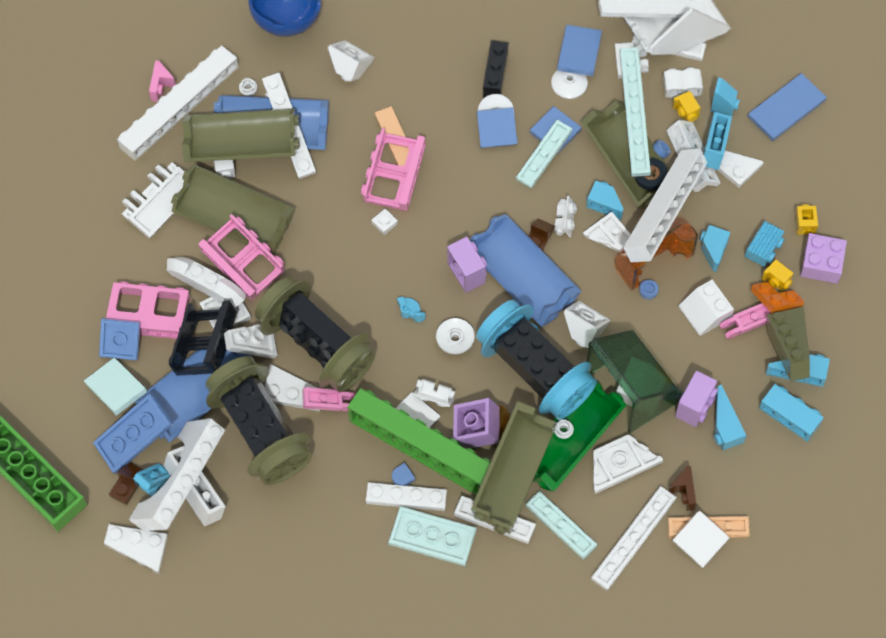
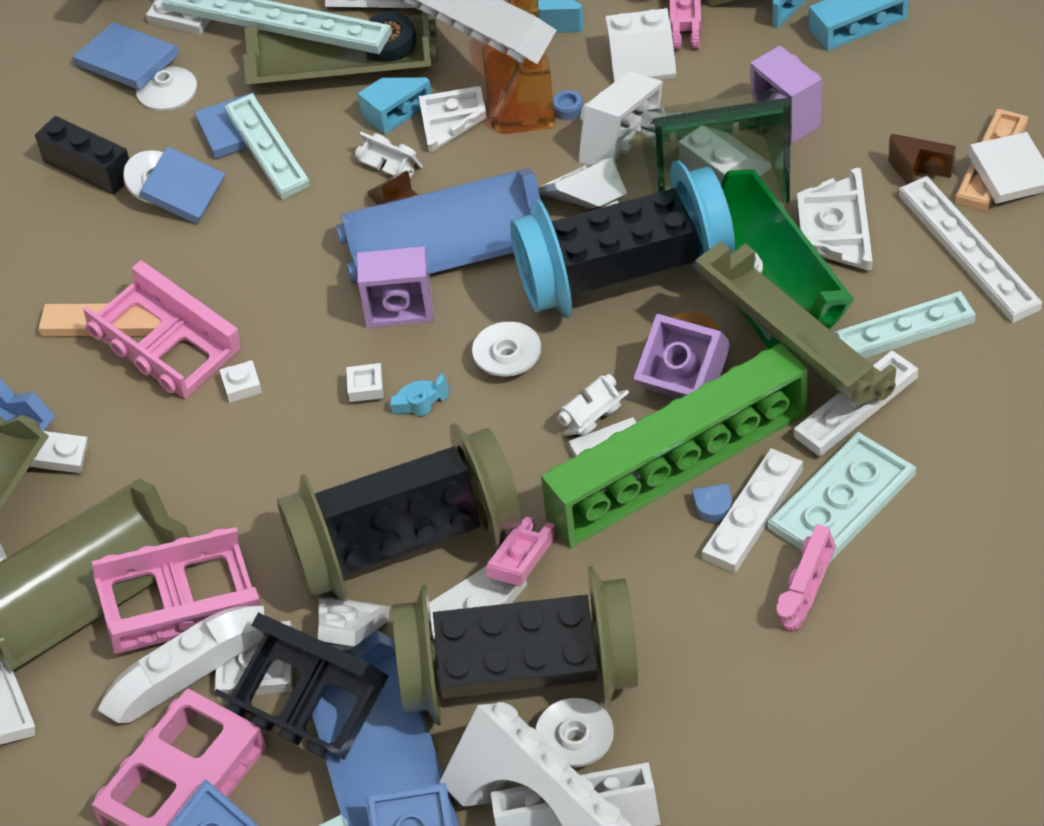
camera: 60 degrees left, 15 degrees down
medium blue tile [653,140,671,158] -> none
medium azure slope [713,385,746,450] -> none
none -> white plate [346,363,384,402]
none -> white dish [536,698,614,767]
none -> white wedge [578,70,663,168]
none -> bright pink hinge [775,524,836,632]

